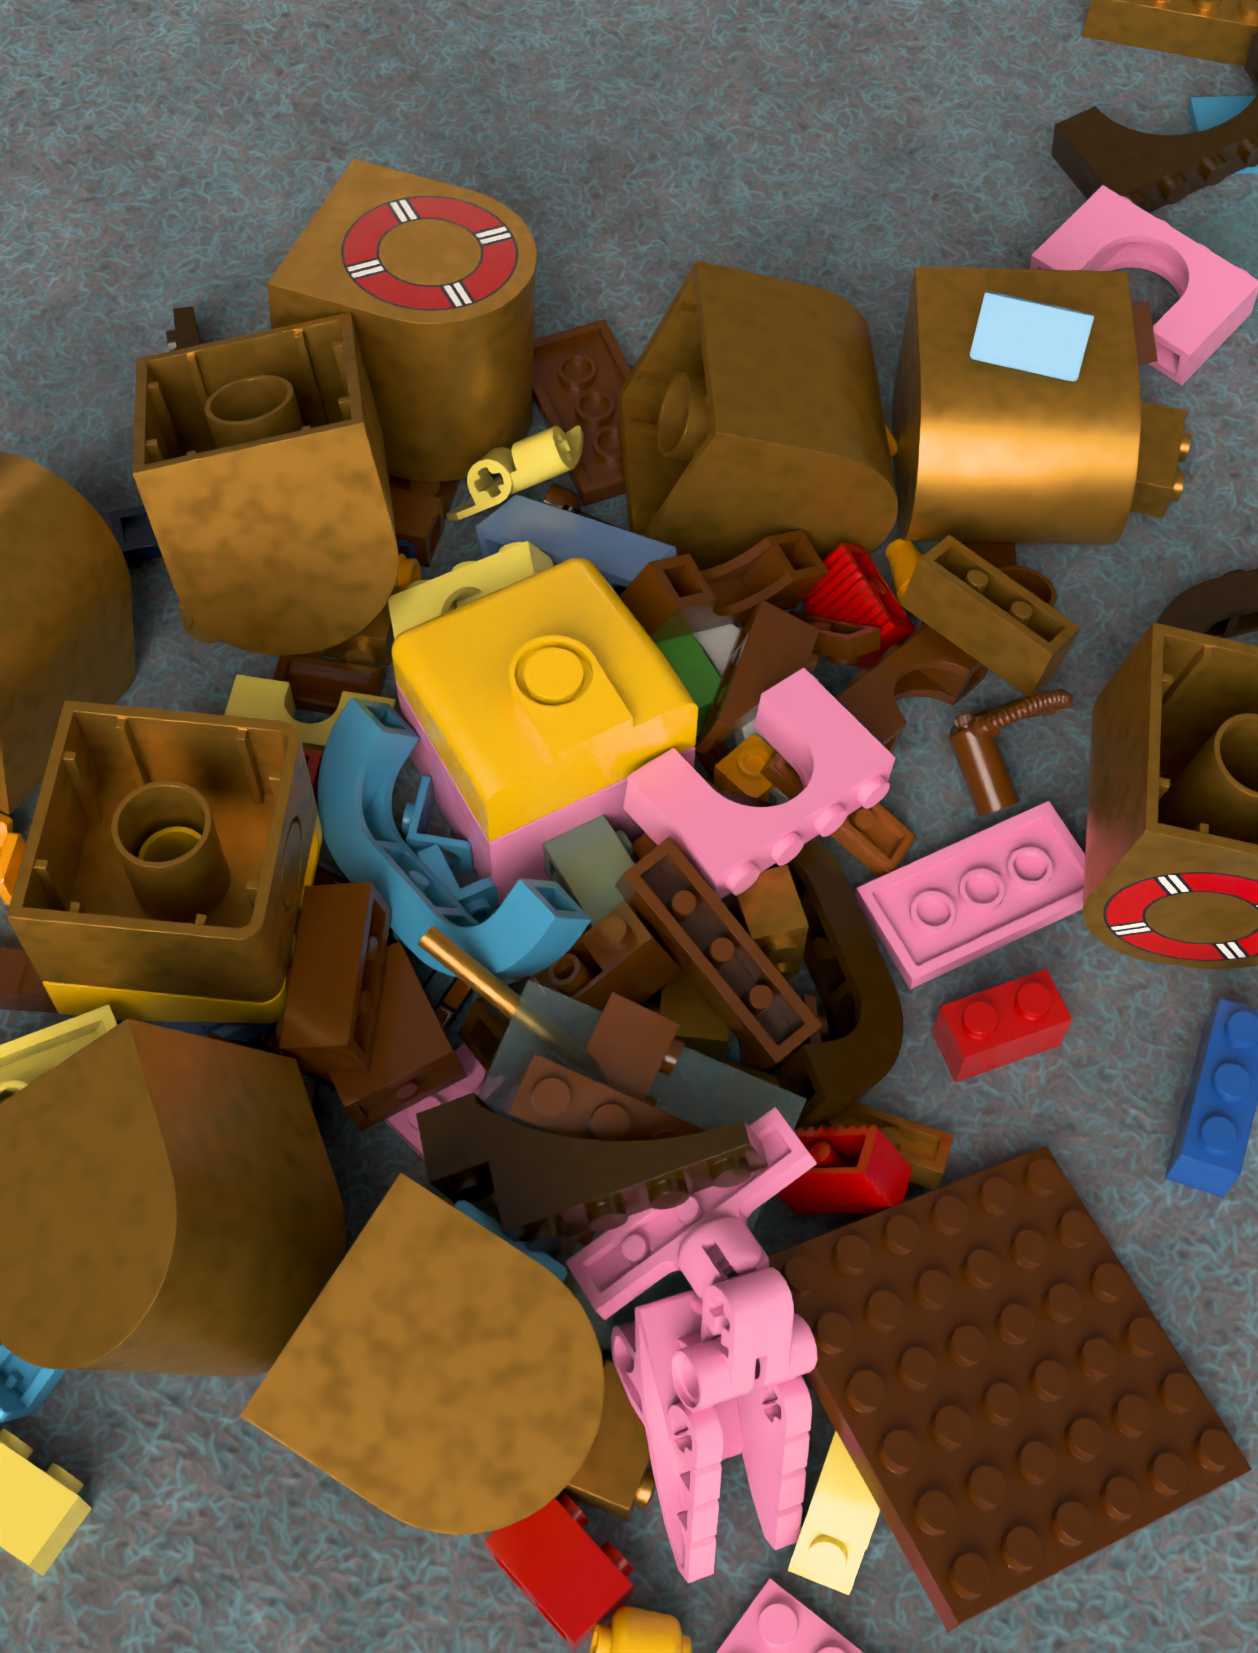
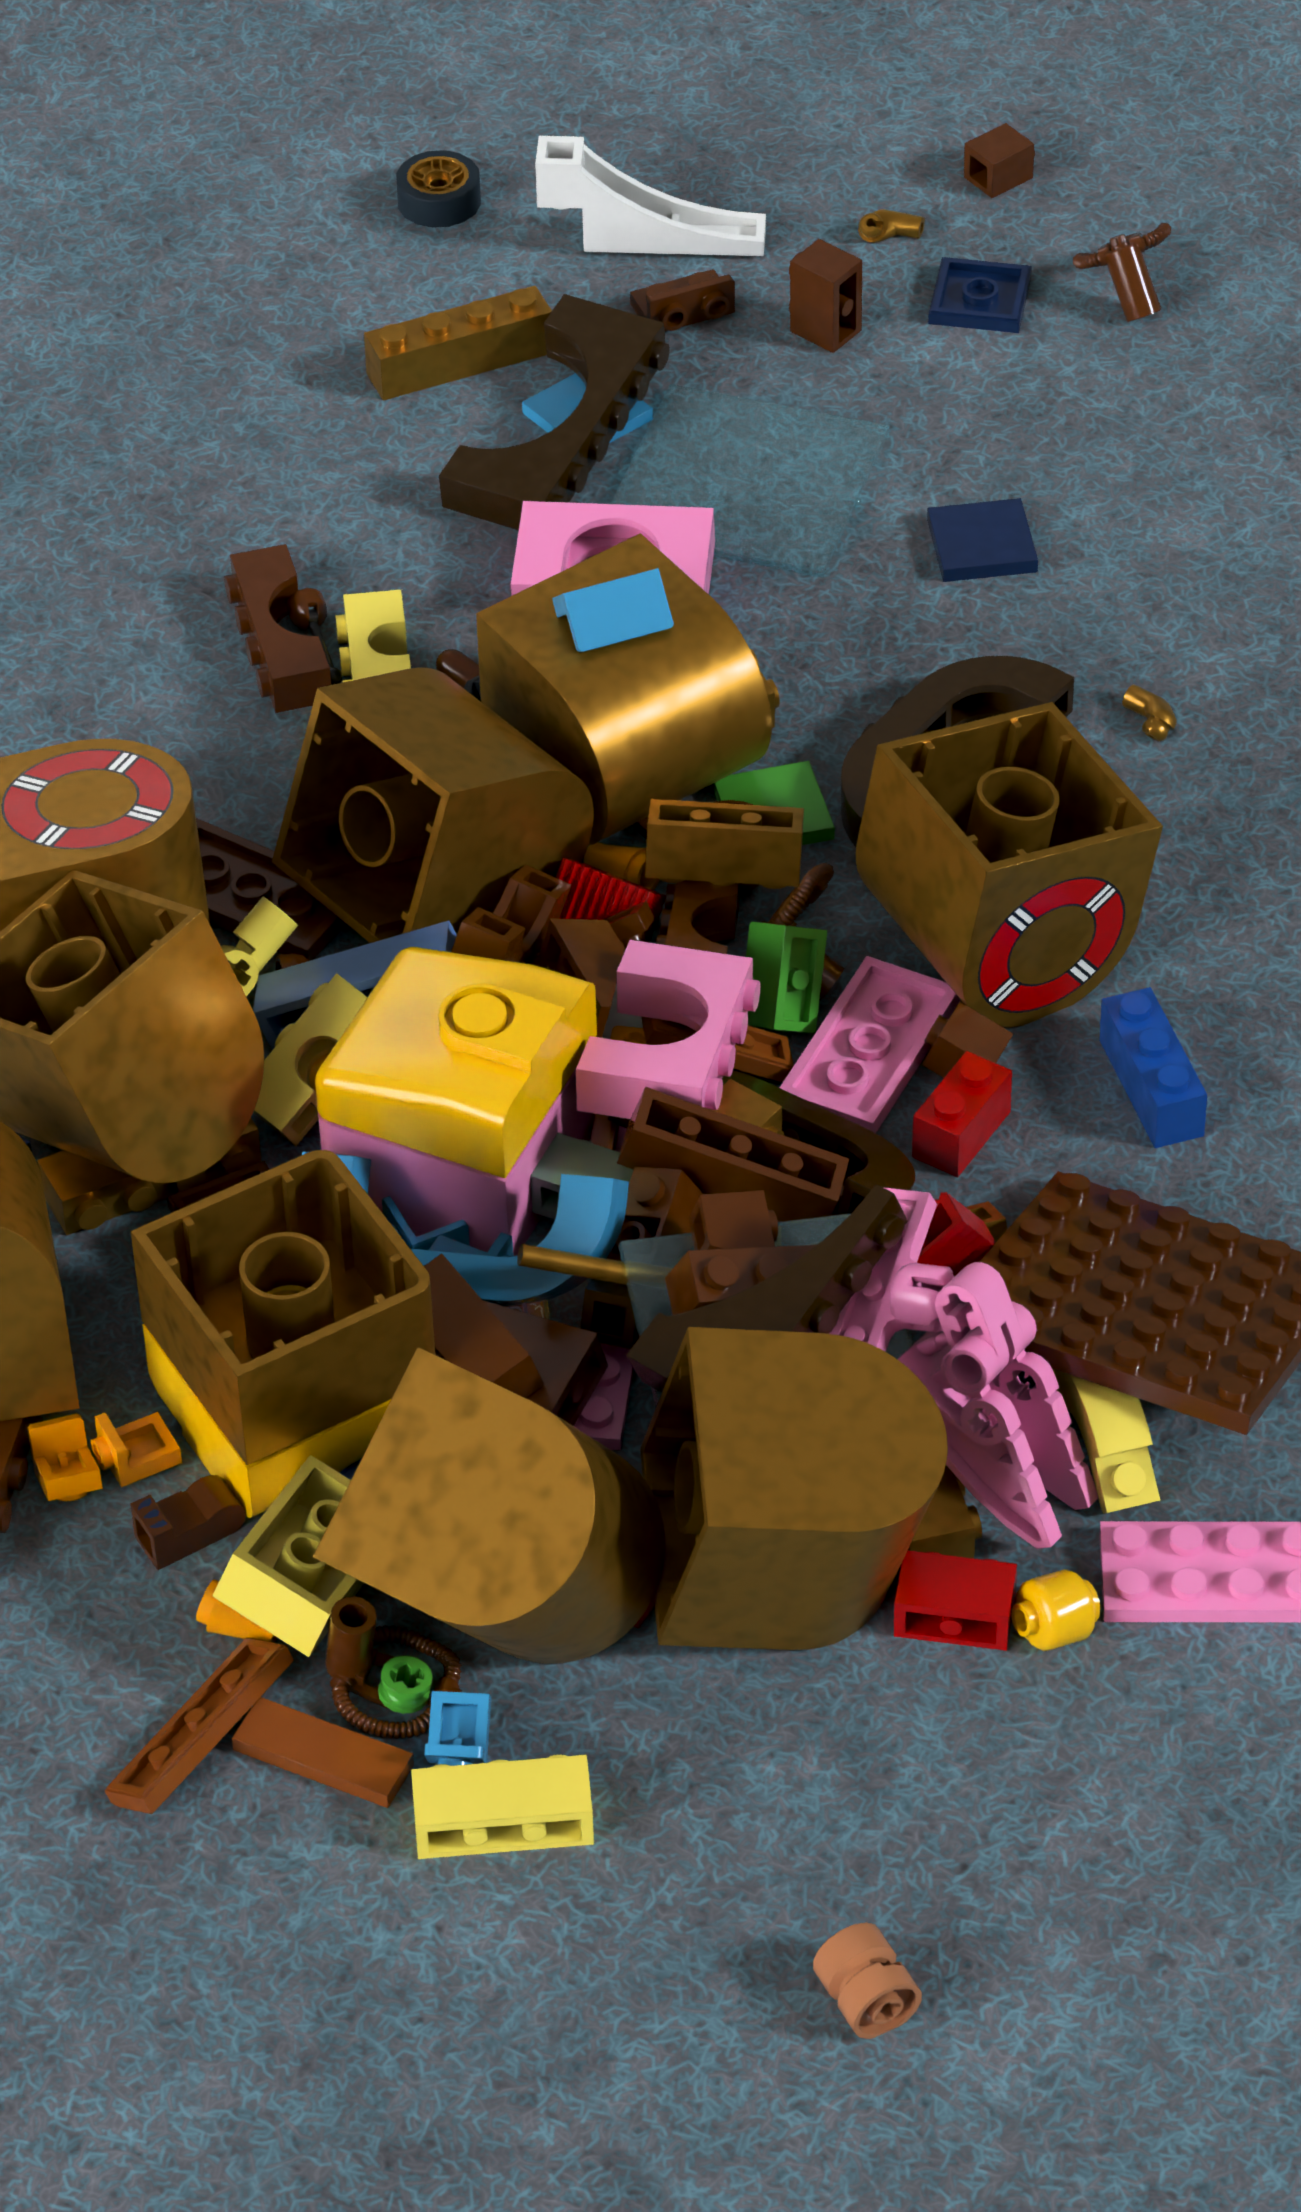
camera: 35 degrees left, 15 degrees down
none -> reddish brown arch [224,544,331,713]
none -> reddish brown hinge [286,588,342,685]
none -> light yellow arch [335,590,411,682]
none -> bright green tile [713,761,835,845]
none -> bright green panel [746,921,828,1033]
none -> reddish brown brick [922,1002,1013,1078]

